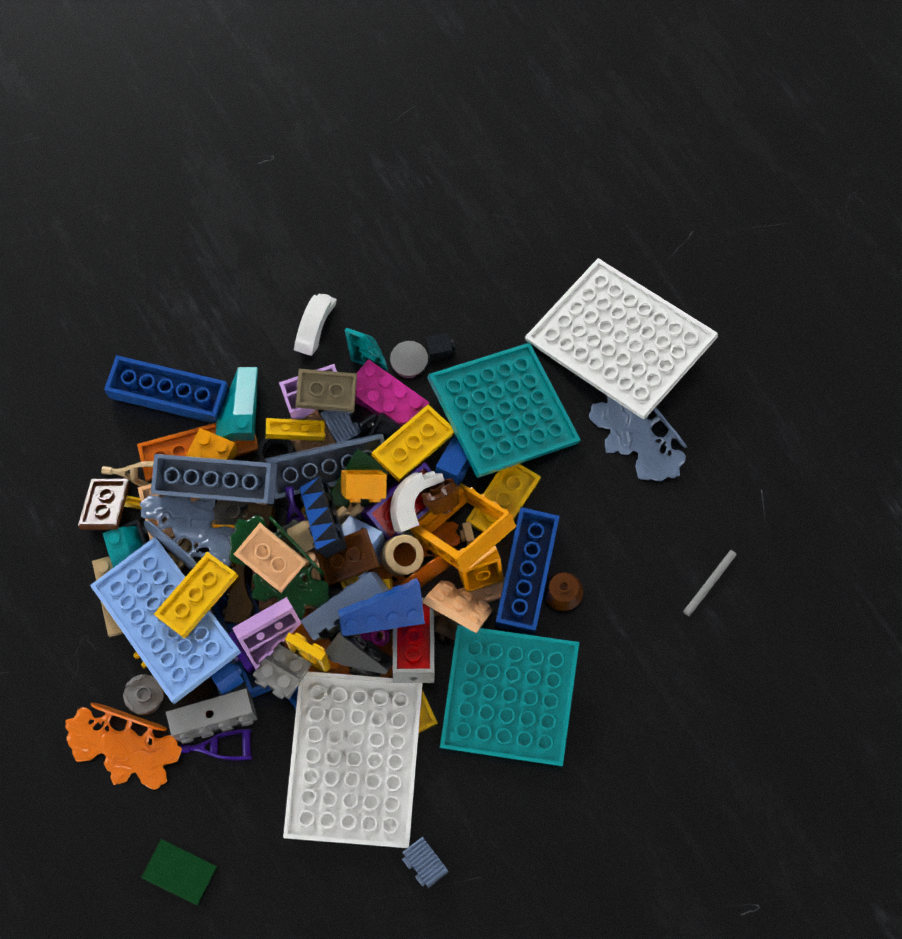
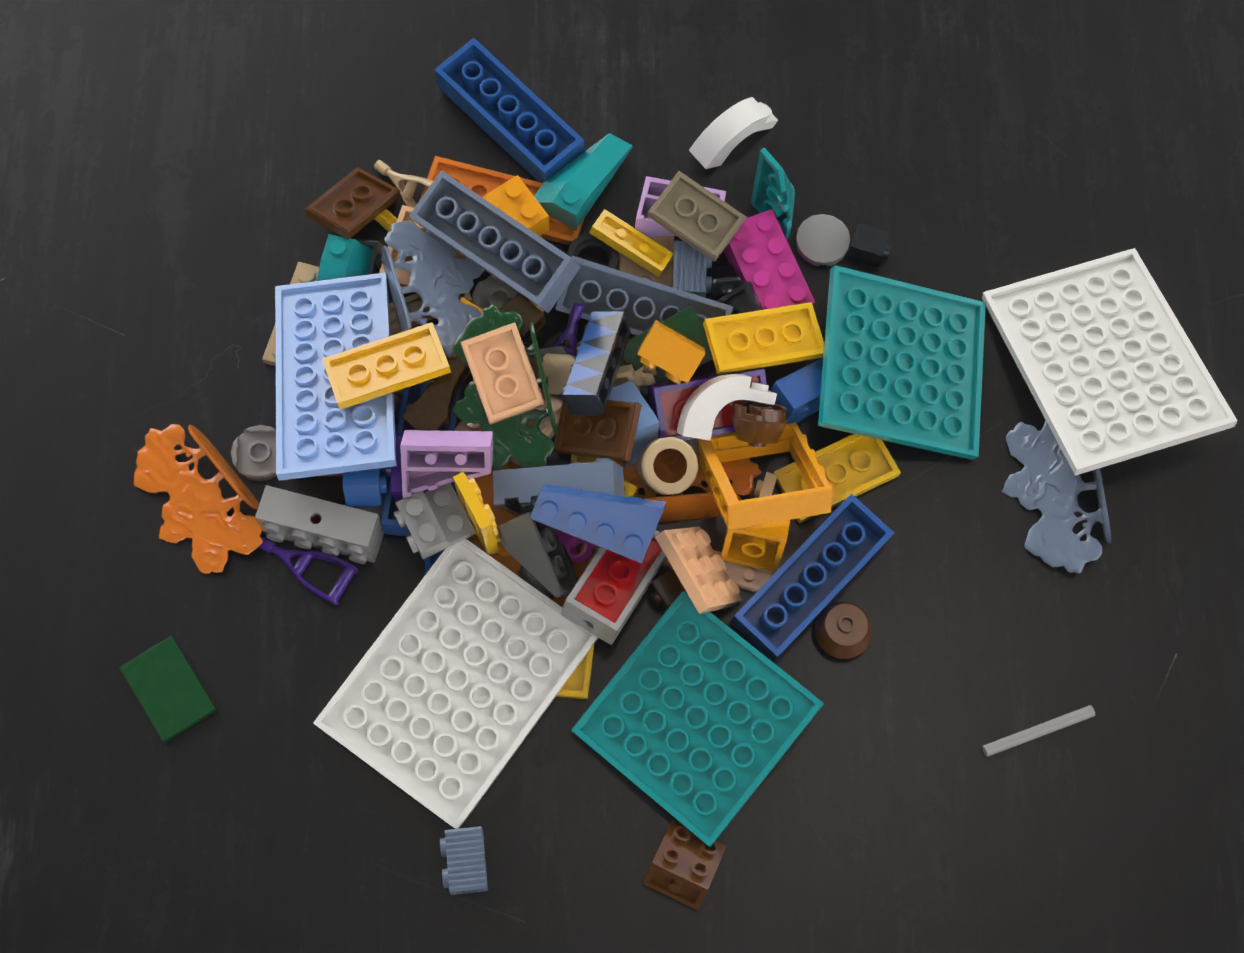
camera: 25 degrees right, 0 degrees up
none -> reddish brown bracket [643,820,726,911]

